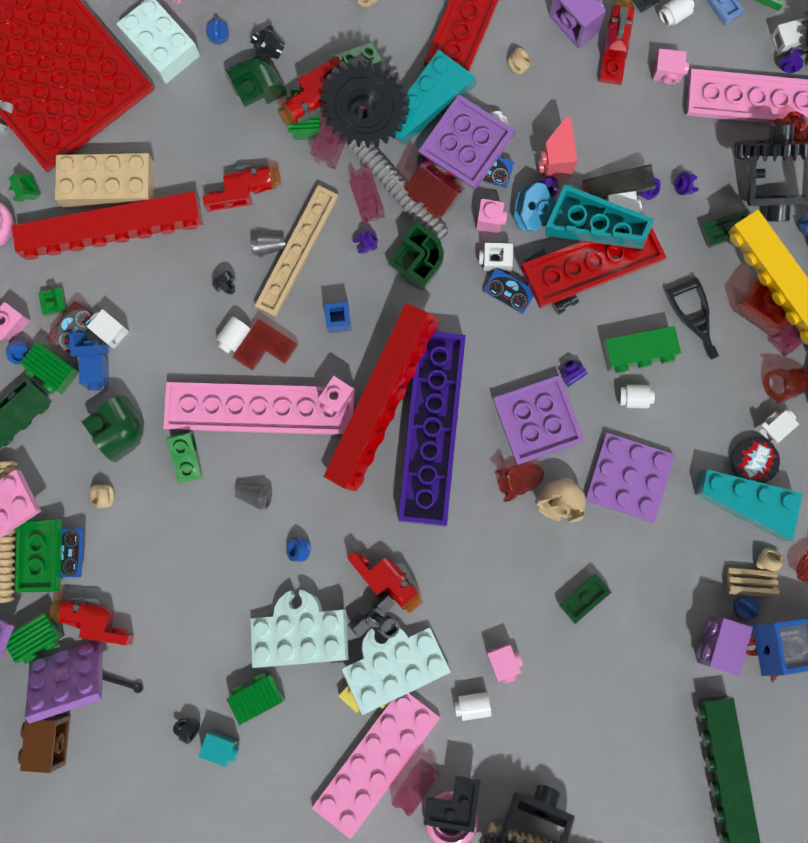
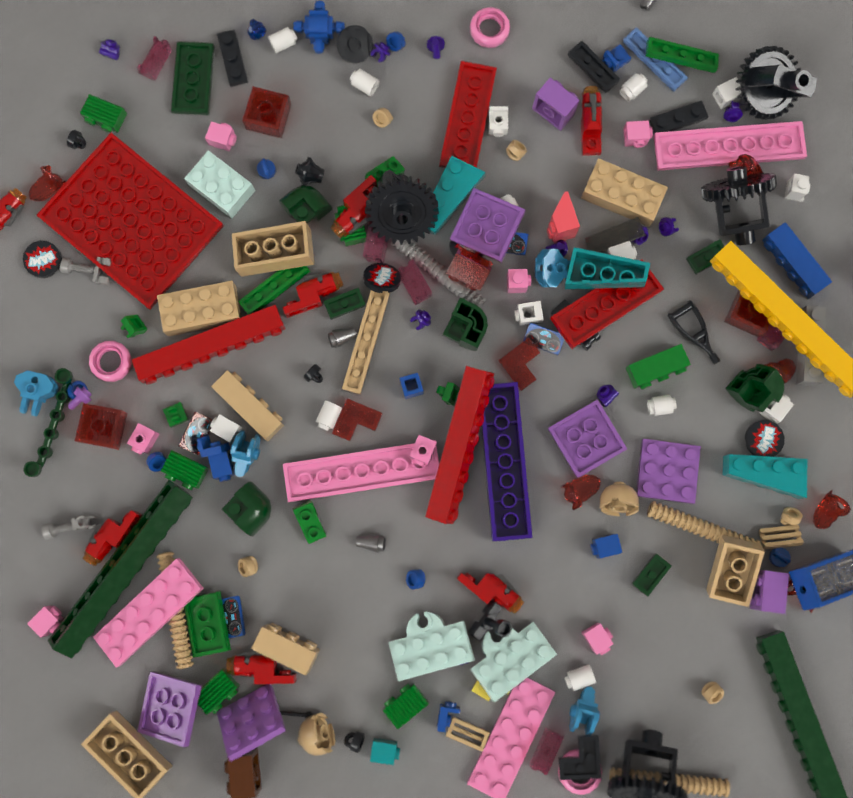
camera: 15 degrees left, 0 degrees up
none -> tan brick [211,370,284,441]
none -> dark azure hinge [230,430,261,477]
none -> tan brick [232,221,315,277]
none -> green plate [238,266,310,315]
none -> tan brick [251,623,320,676]
none -> tan cylinder [298,713,335,756]
none -> dark green plate [323,287,366,320]
none -> tile [363,263,401,293]
none -> green tile [436,382,460,406]
none -> blue bracket [437,701,461,732]
none -> tan tile [445,716,490,752]
none -> white brick [489,106,508,137]
none -> clear red plate [498,338,540,391]
none -> dark azure hinge [569,686,600,735]
none -> tan brick [581,158,668,227]
none -> blue brick [590,534,623,559]
none -> tan piece [647,501,761,544]
none -> black plate [649,100,708,134]
none -> tan tile [701,682,724,704]
none -> tan brick [706,535,765,607]
none -> dark green brick [725,364,784,413]

